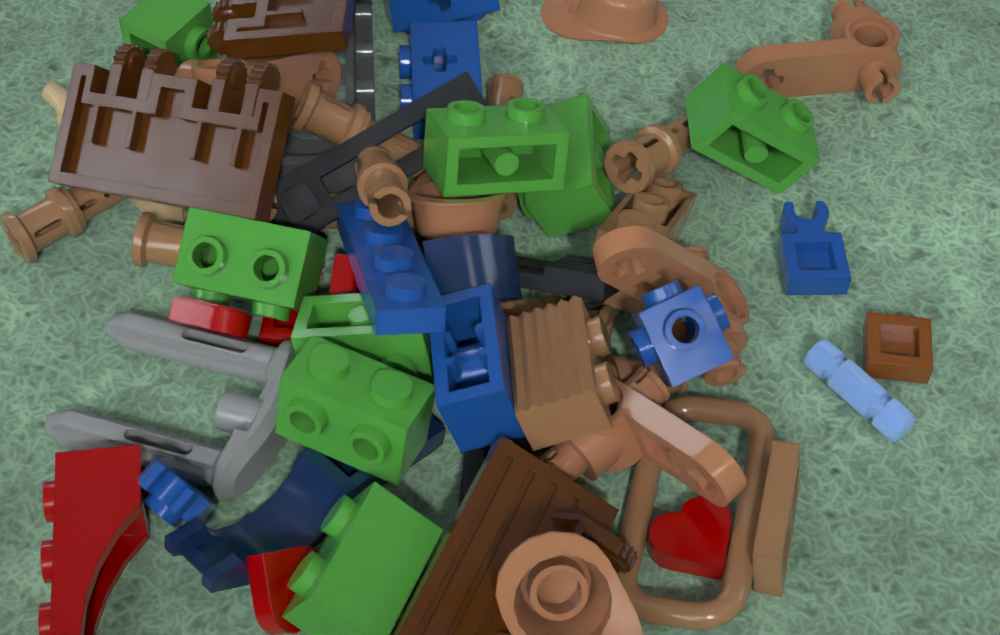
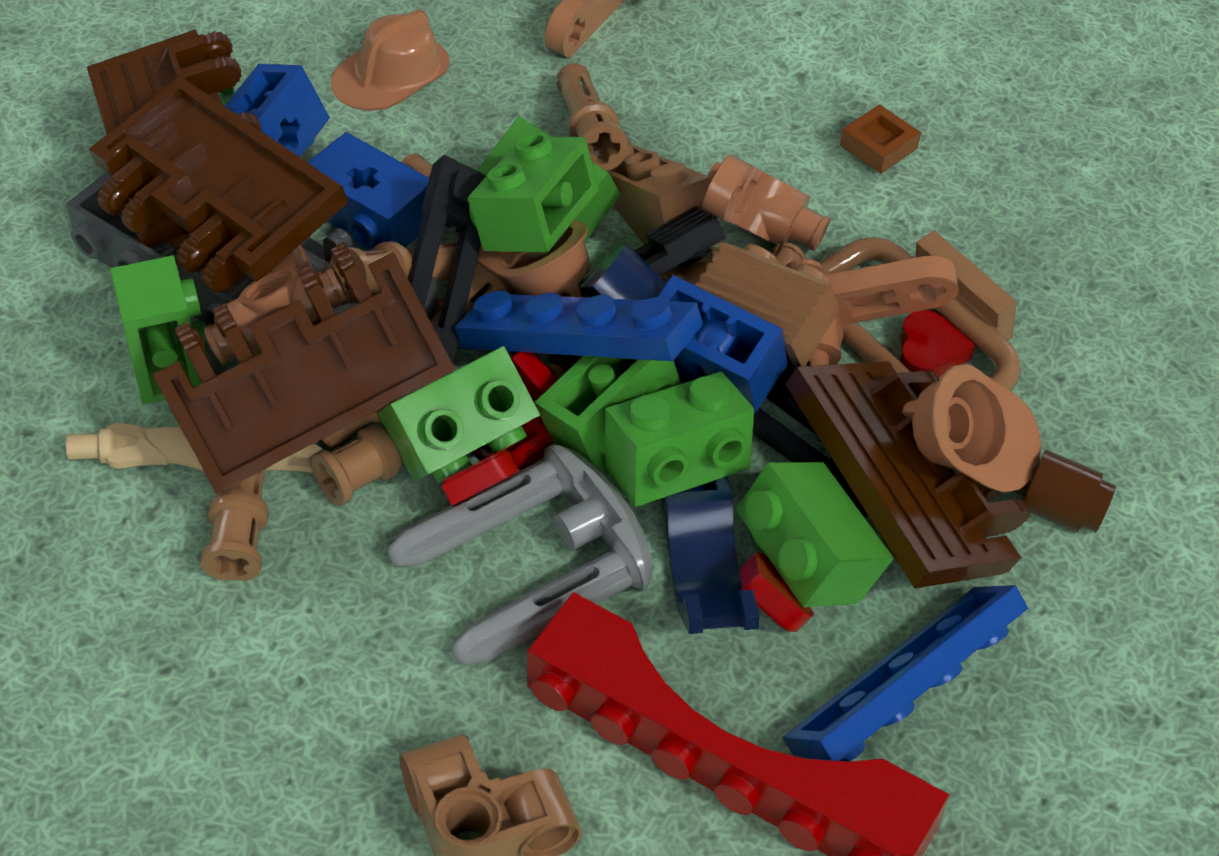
camera: 50 degrees left, 0 degrees up
blue plate [137,457,218,528] -> none
medium nougat pin [354,145,412,227] -> none
blue brick [628,279,735,388] -> none
bright green brick [685,63,820,193] -> none
blue plate [777,201,851,295] -> none
light blue axle [803,339,916,442] -> none

